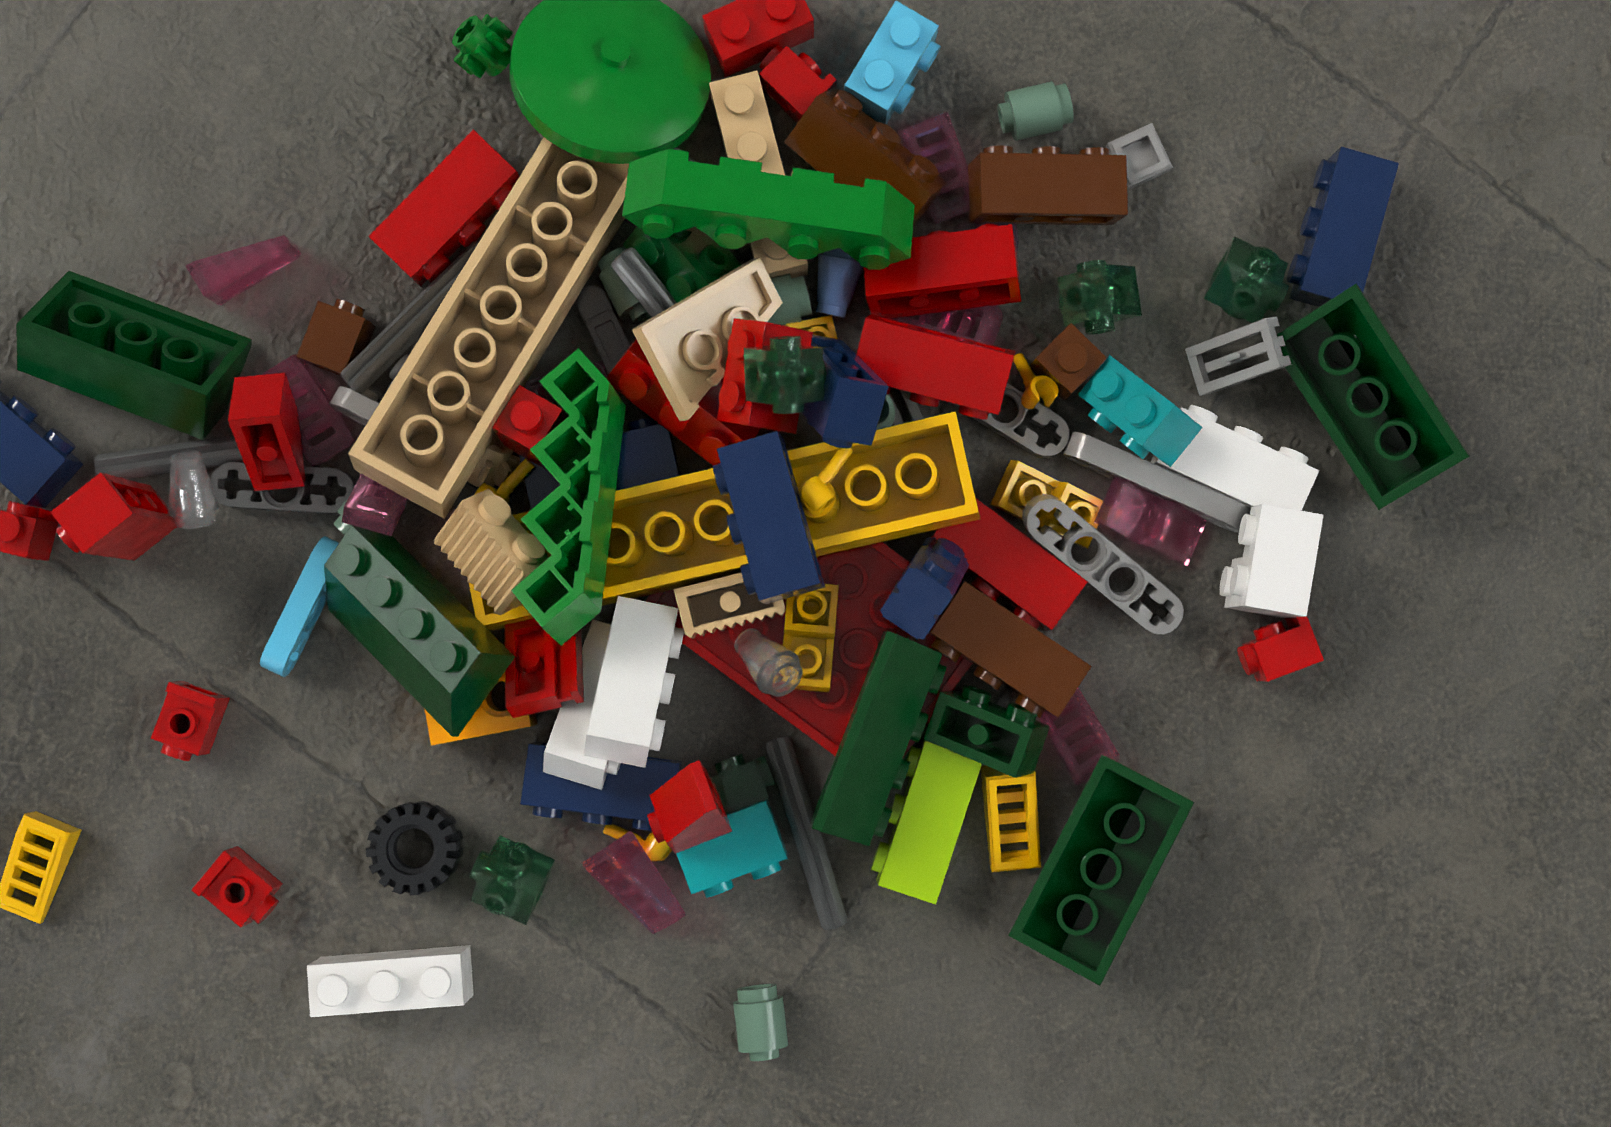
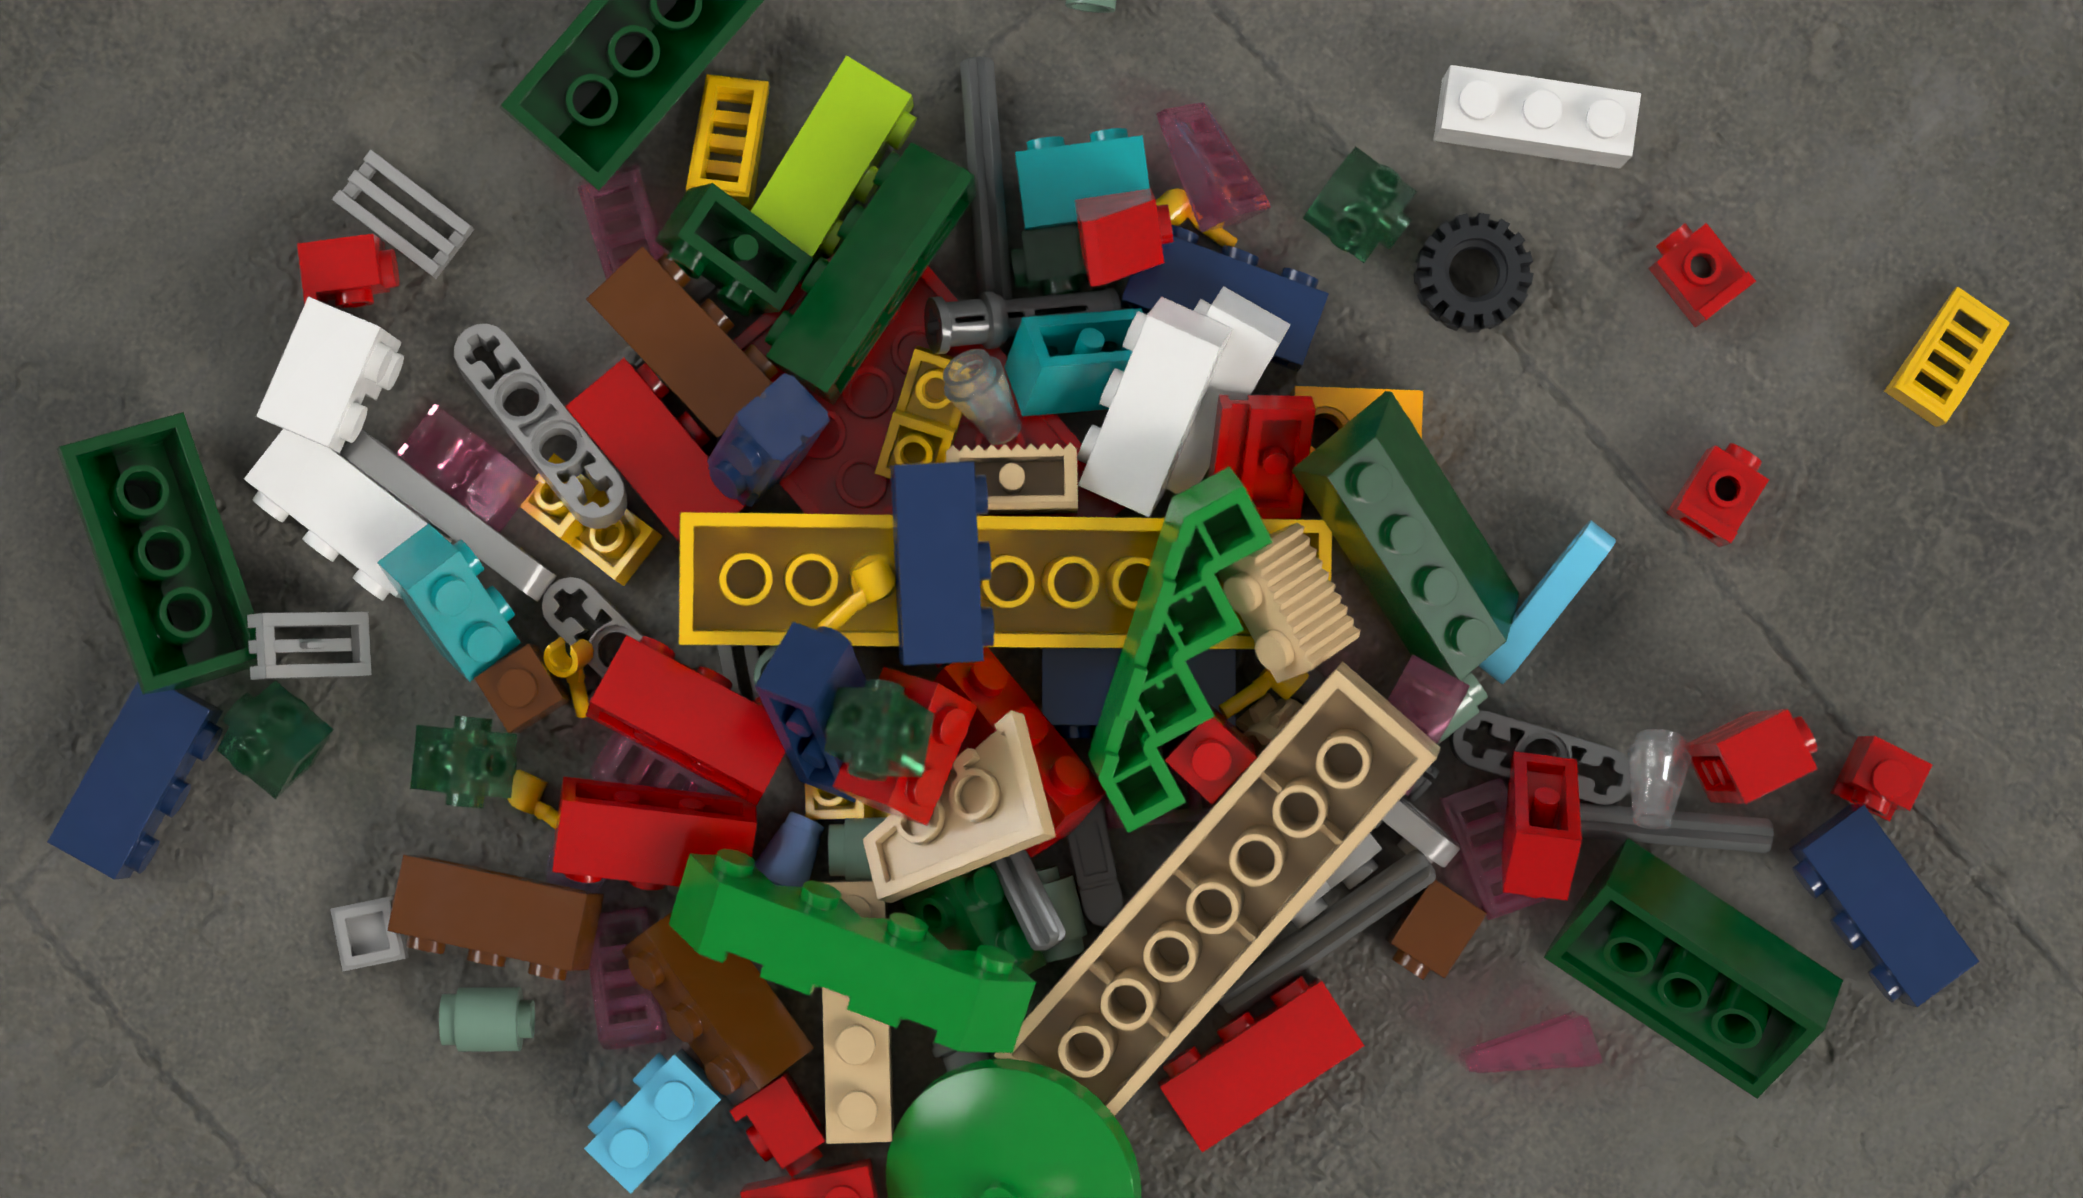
camera: 170 degrees left, 0 degrees up
none -> light grey tile [332,149,475,279]
none -> yellow hand [506,769,558,830]
none -> dark grey pin [924,288,1121,354]
none -> teal brick [1004,308,1143,416]

